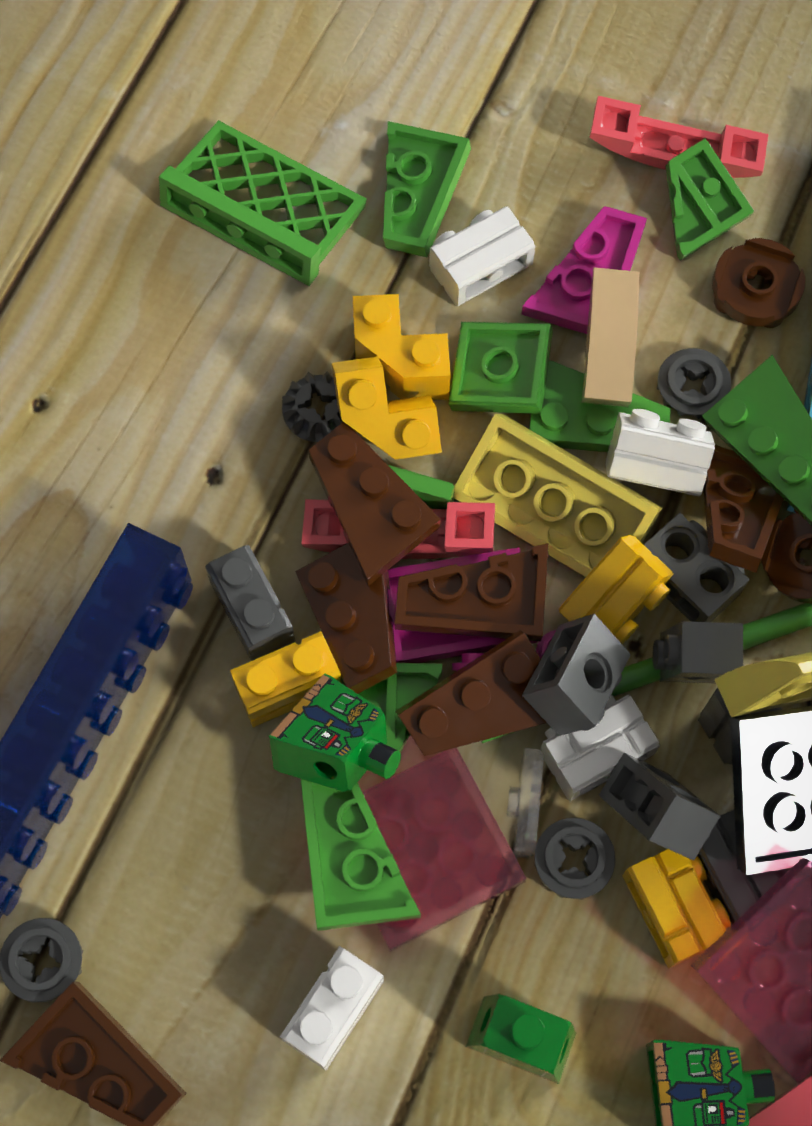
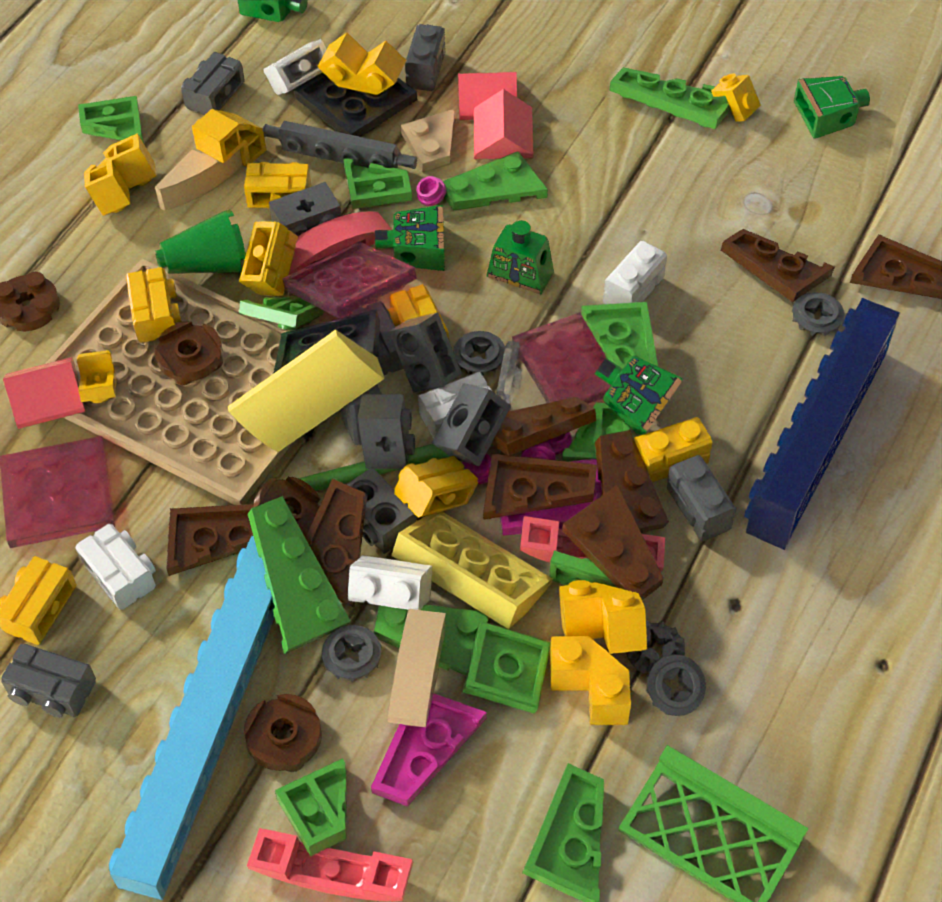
camera: 175 degrees left, 15 degrees down
white brick [429,206,535,306] -> none
none -> dark grey gear [646,655,706,716]

